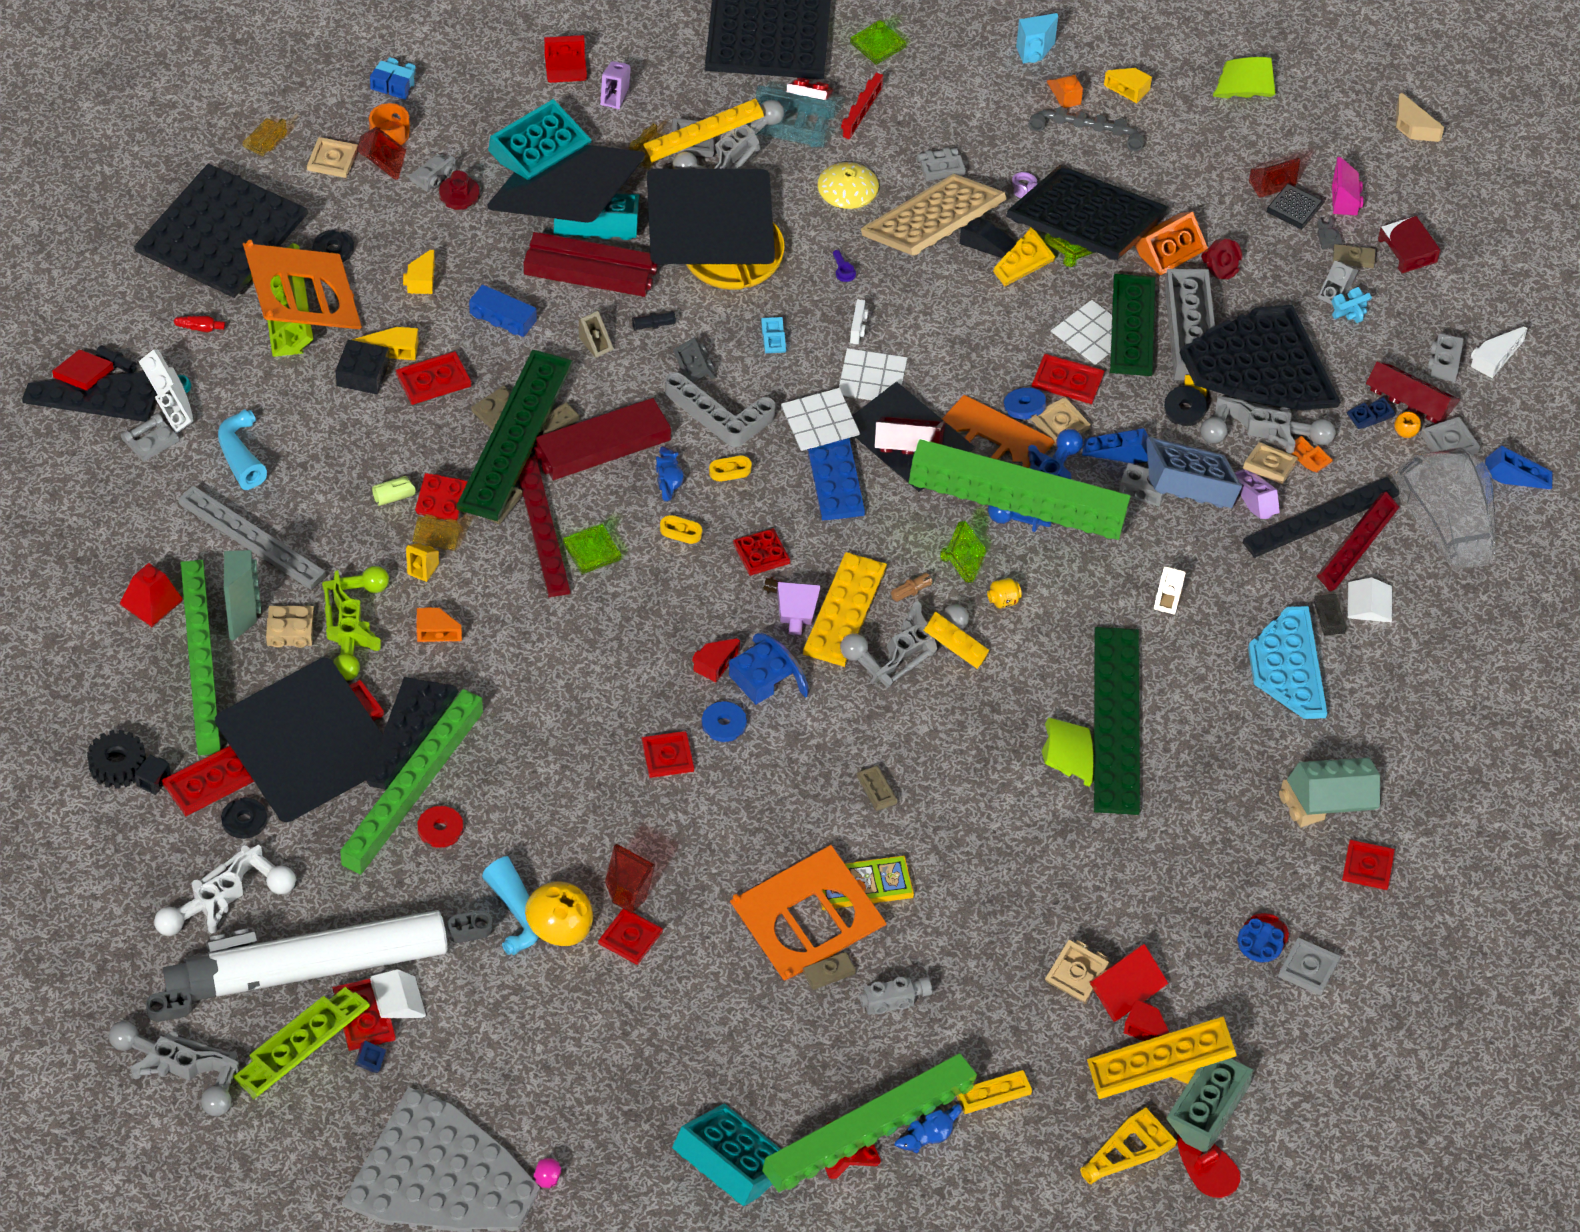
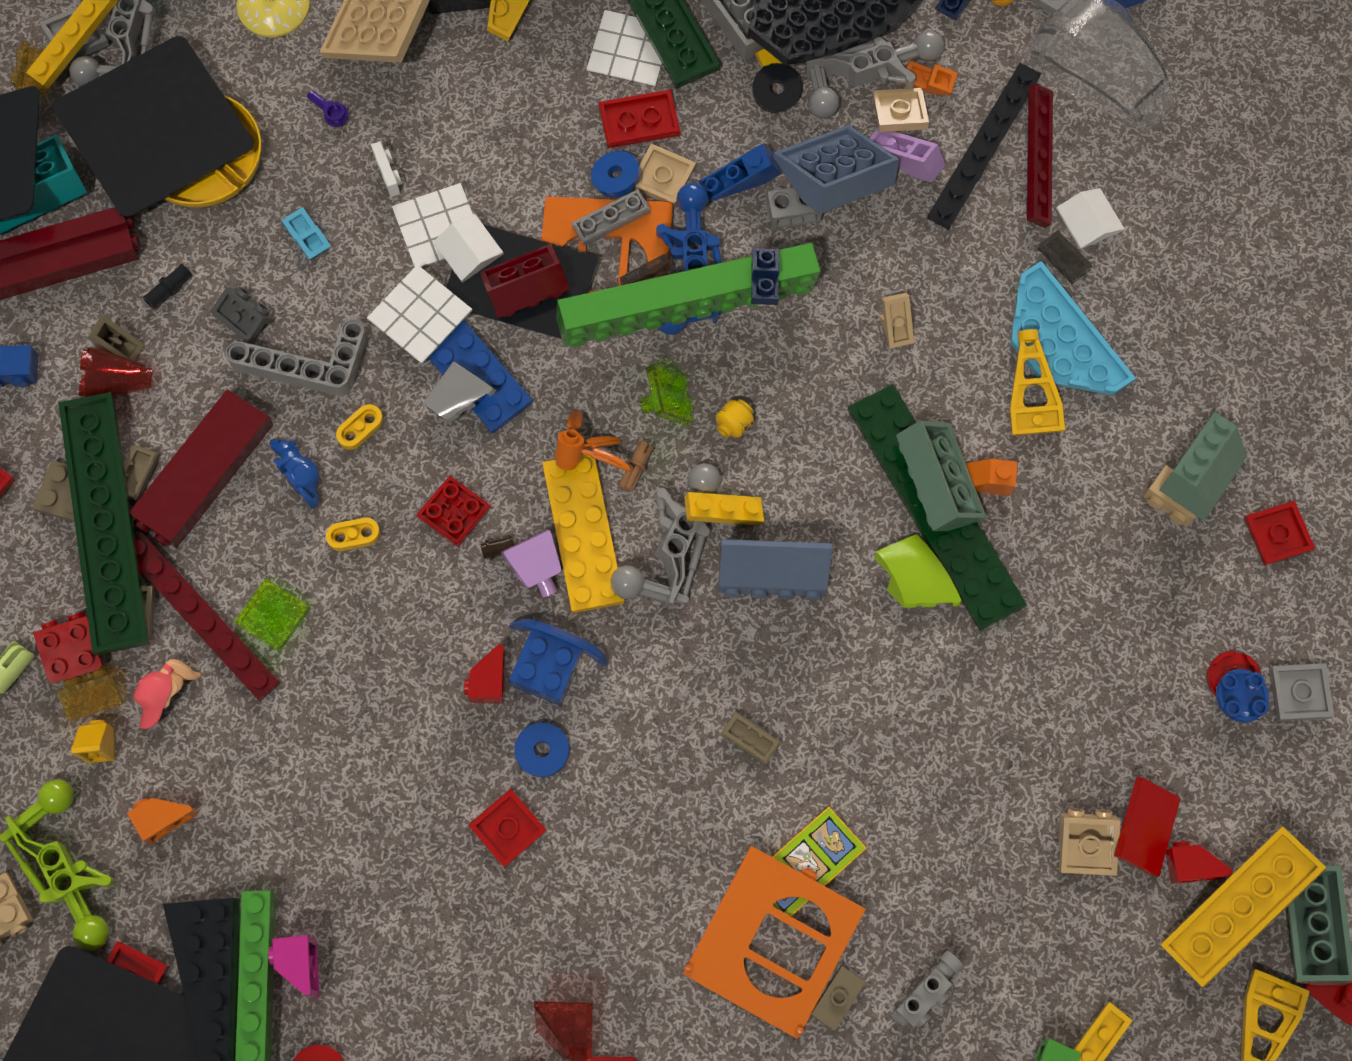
camera: 30 degrees left, 20 degrees up
none -> clear red cone [79,347,152,397]
none -> coral hair [133,659,201,729]
none -> dark pink slope [268,935,320,999]
none -> light grey slope [423,361,496,423]
none -> white slope [433,214,504,283]
none -> orange plant [554,409,630,472]
none -> light grey tile [571,189,651,246]
none -> sand blue slope [718,539,832,601]
none -> dark blue slope [751,248,780,305]
none -> sand green slope [896,421,987,531]
none -> orange slope [966,459,1018,496]
none -> yellow plate [1009,329,1065,436]

